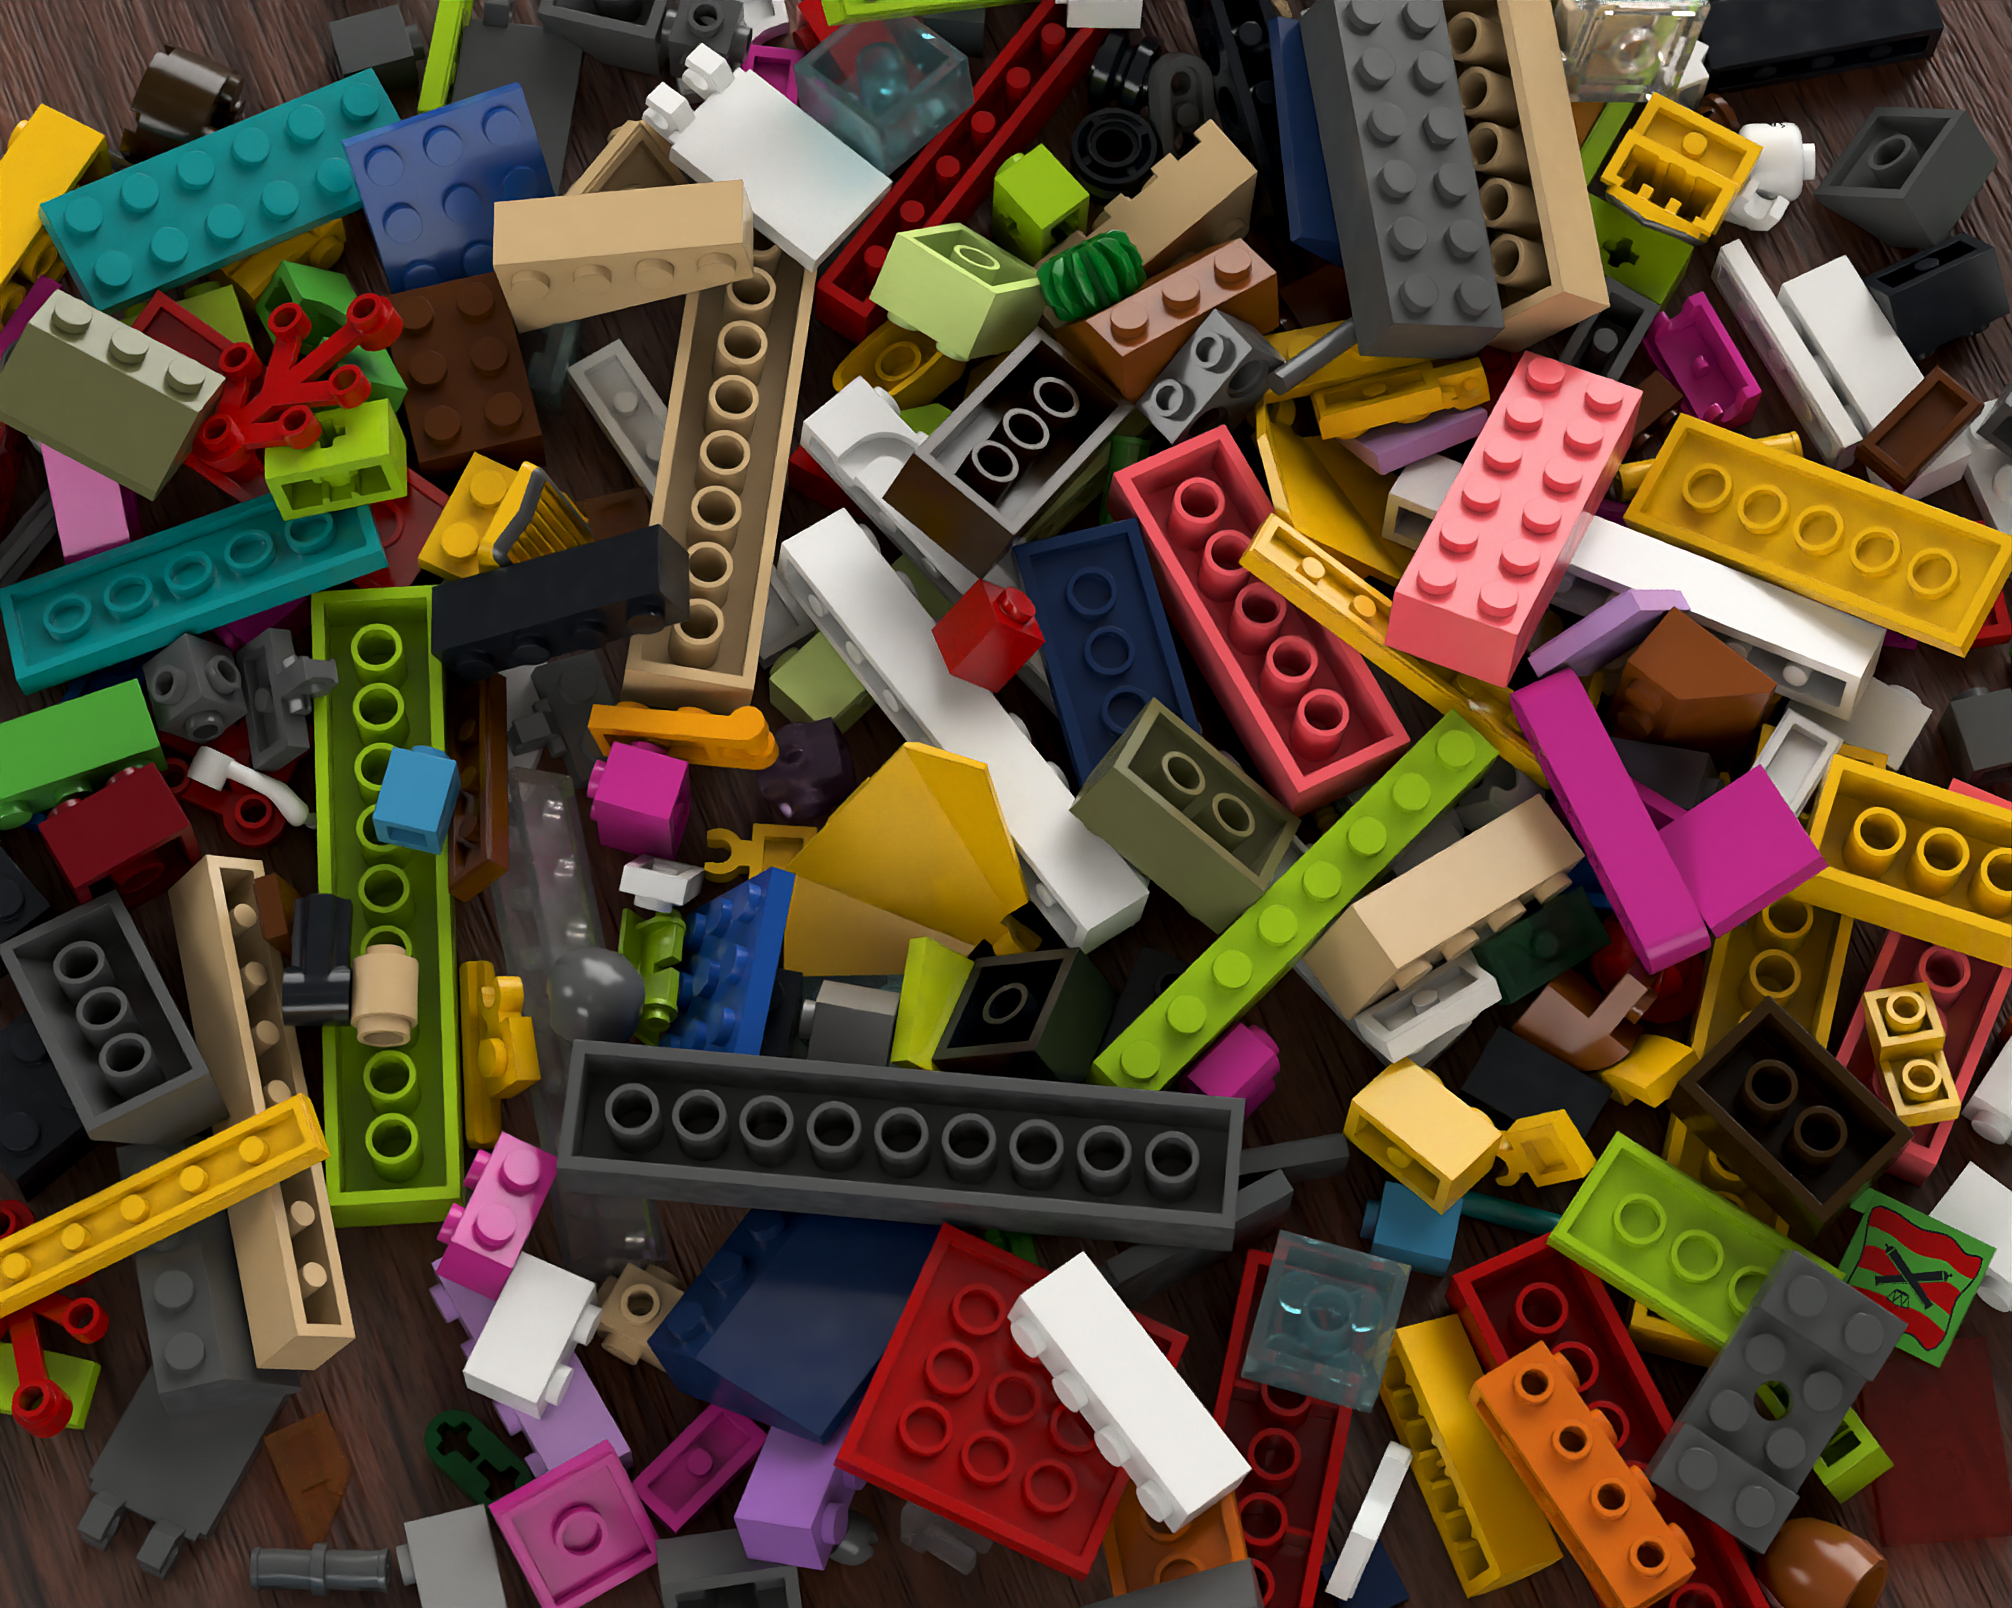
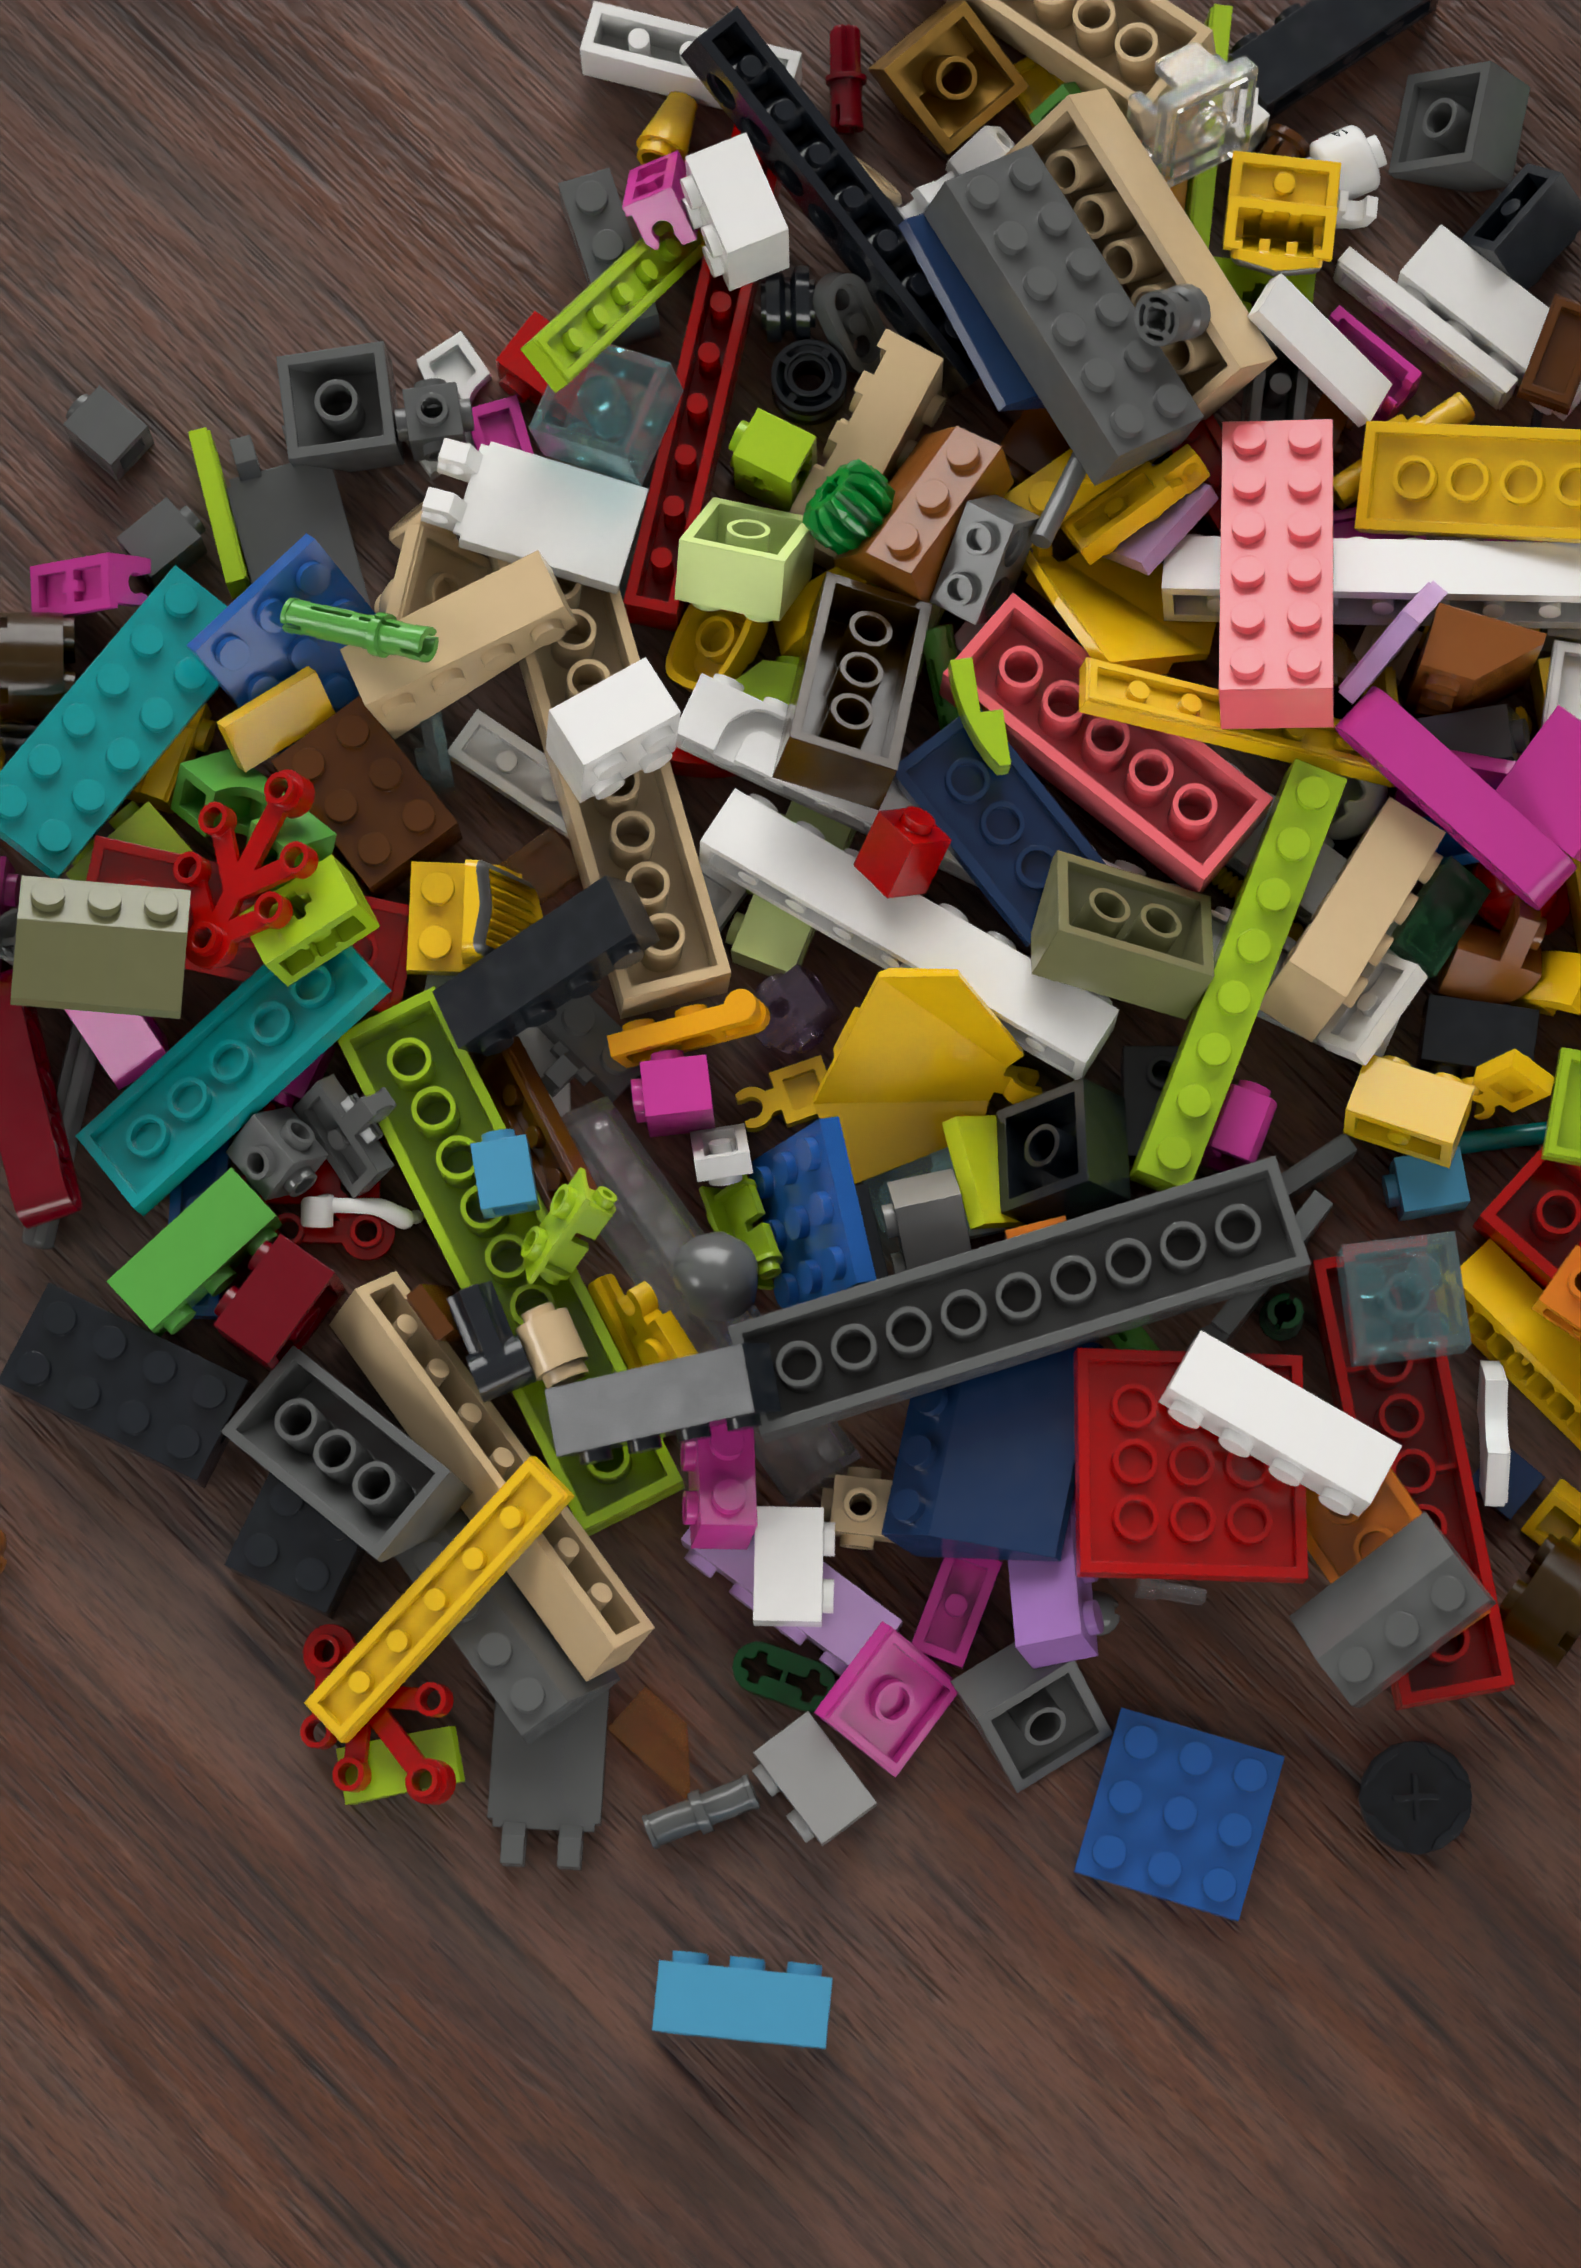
camera: 15 degrees left, 10 degrees up
none -> dark pink hinge [30,552,151,618]
none -> yellow tile [216,666,335,772]
none -> bright green pin [280,598,439,663]
none -> lime hinge [521,1167,617,1285]
none -> brick [544,1343,781,1465]
none -> white brick [546,657,681,803]
none -> lime slope [948,657,1011,776]
none -> dark grey wheel [1134,284,1211,346]
none -> white tile [1247,273,1392,427]
none -> dark green pin [1259,1293,1304,1341]

